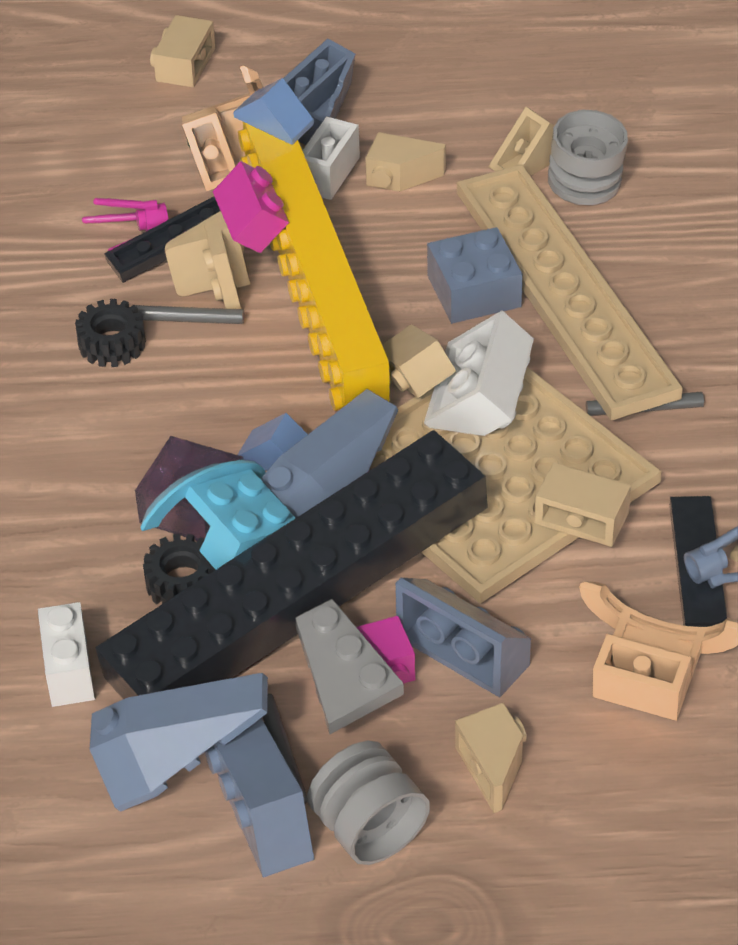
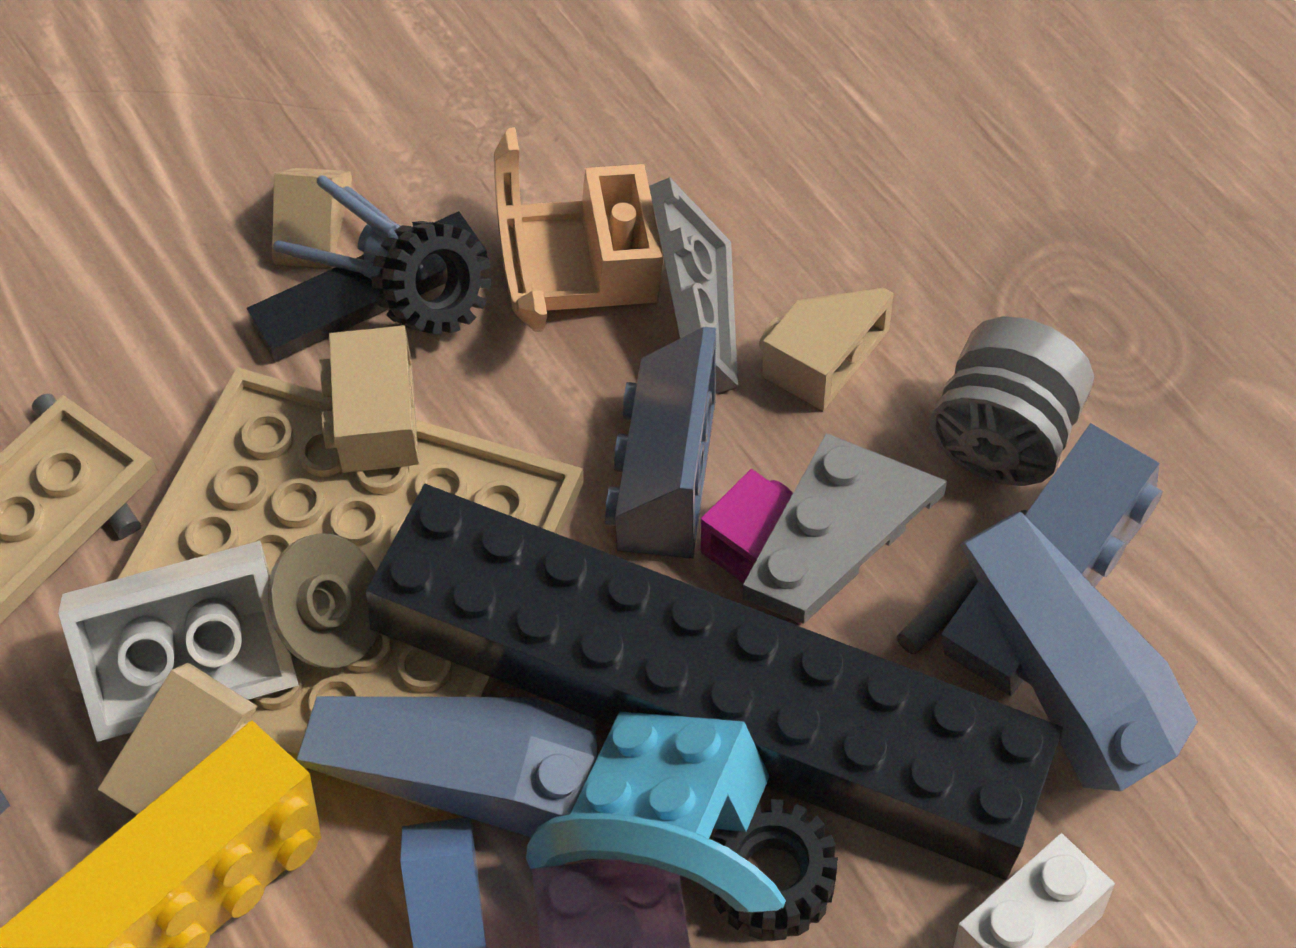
camera: 120 degrees left, 10 degrees up
none -> dark tan dish [268,533,379,669]
none -> black tyre [371,221,492,335]
none -> light grey wing [649,177,738,394]

